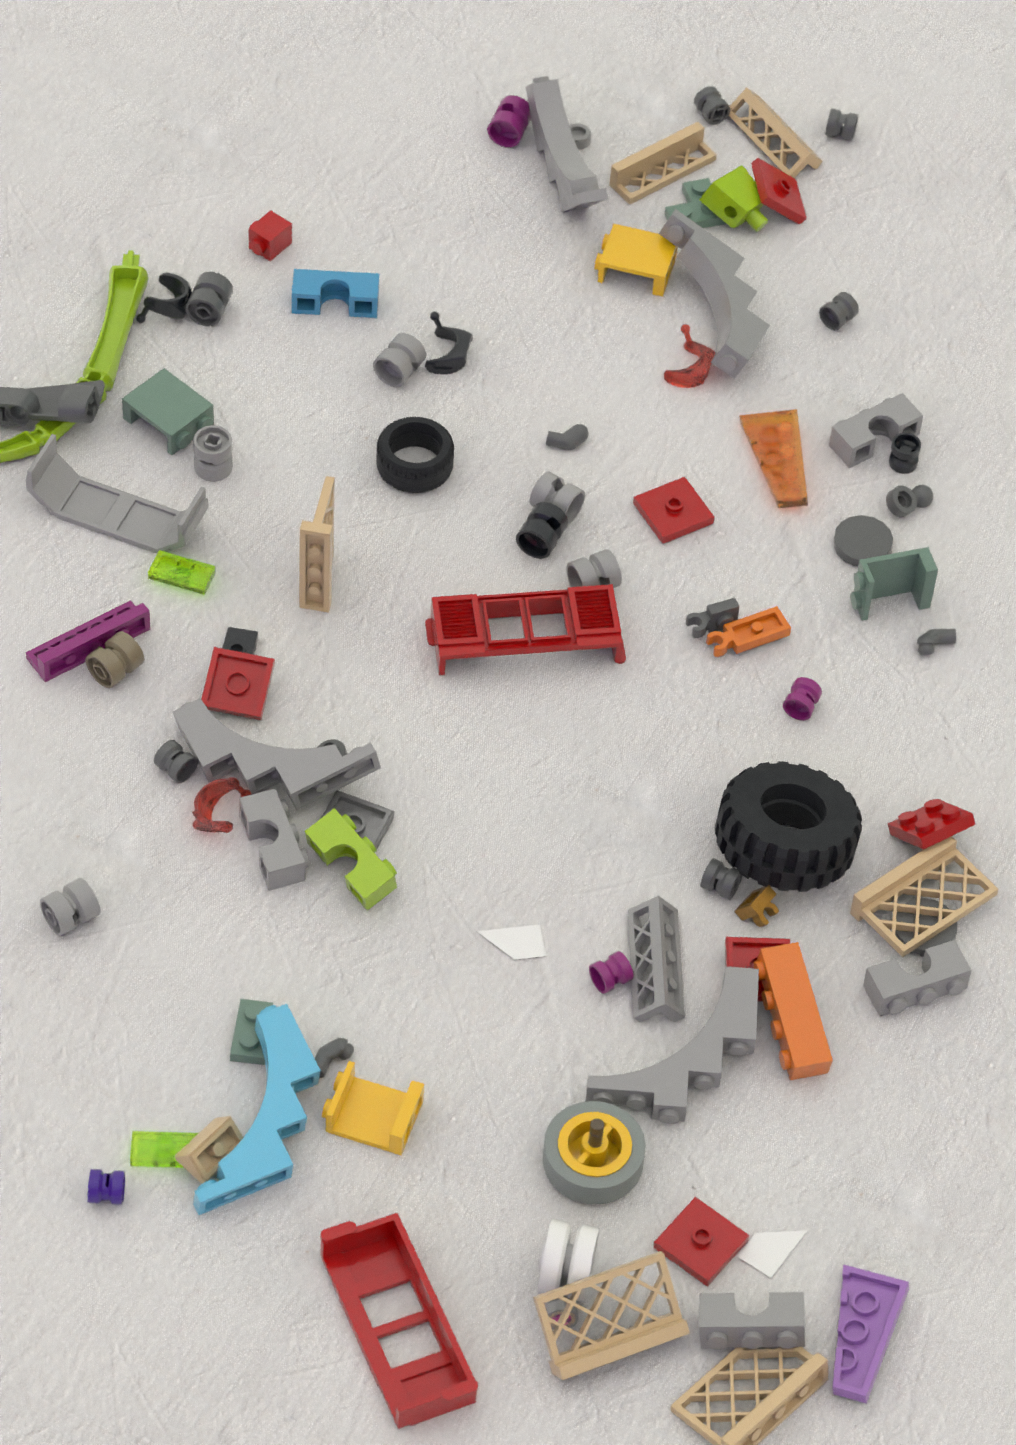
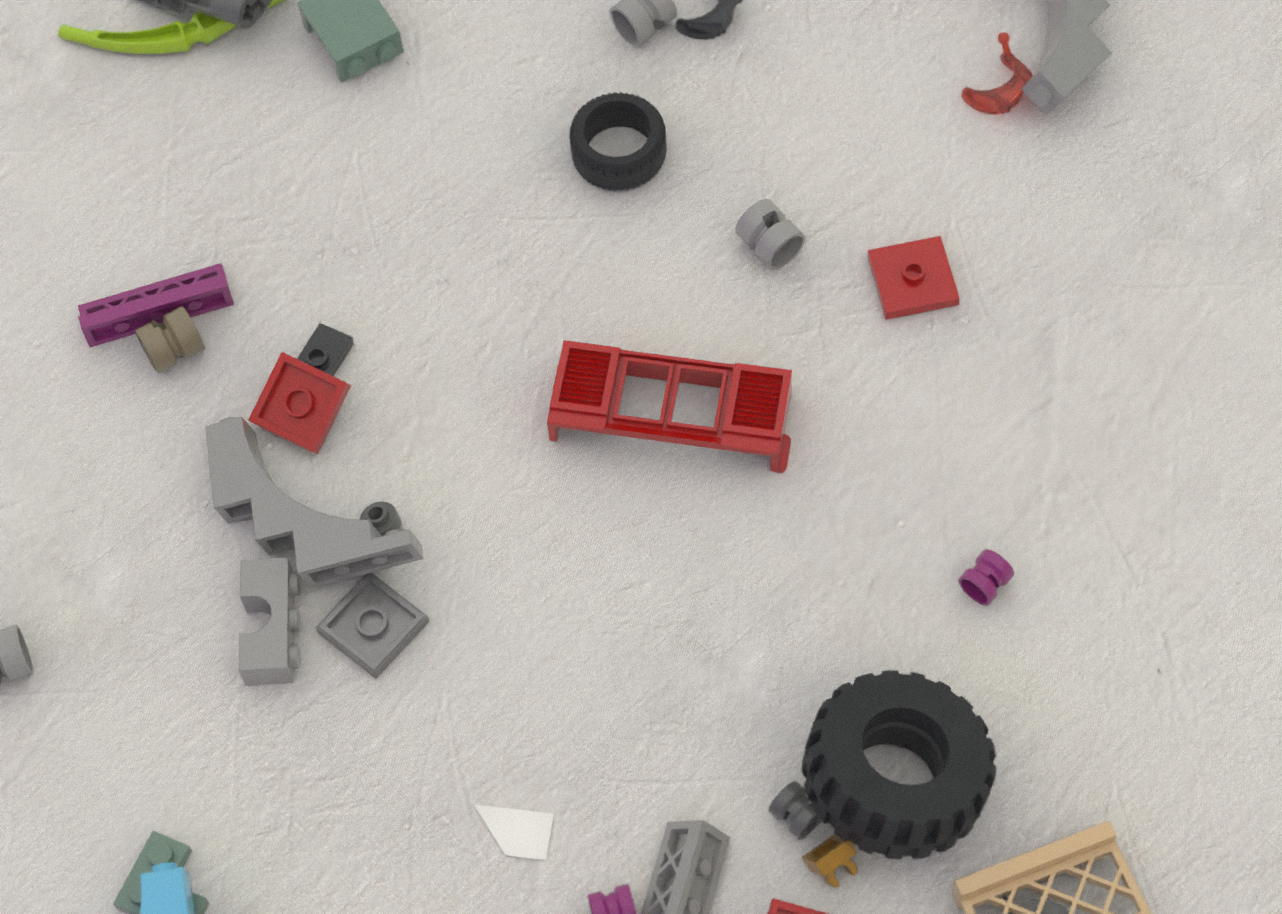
camera: 25 degrees right, 10 degrees up
light grey windscreen [26,434,208,554] -> none
clear neon green plate [148,550,216,595] -> none
dark grey wheel [154,740,198,783] -> none
clear red helmet [192,777,251,833] -> none
light grey wheel [193,425,233,482] -> none
tan fence [299,476,335,613] -> none
lime arch [304,808,397,911] -> none
black wheel [516,502,568,559] -> none
dark grey arm [546,424,589,450] -> none
light grey wheel [566,549,622,588] -> none
dark grey plate [685,598,740,638] -> none
orange plate [706,606,791,657] -> none
clear orange wing [739,409,808,508] -> none
dark grey wheel [819,292,859,331] -> none
light grey arch [829,393,923,468] -> none
dark grey tile [834,515,893,566] -> none
sand green panel [850,547,938,621] -> none
dark grey plate [886,485,934,517] -> none
red plate [888,799,976,850] -> none
black wheel [889,433,921,474] -> none
dark grey arm [917,629,956,655] -> none

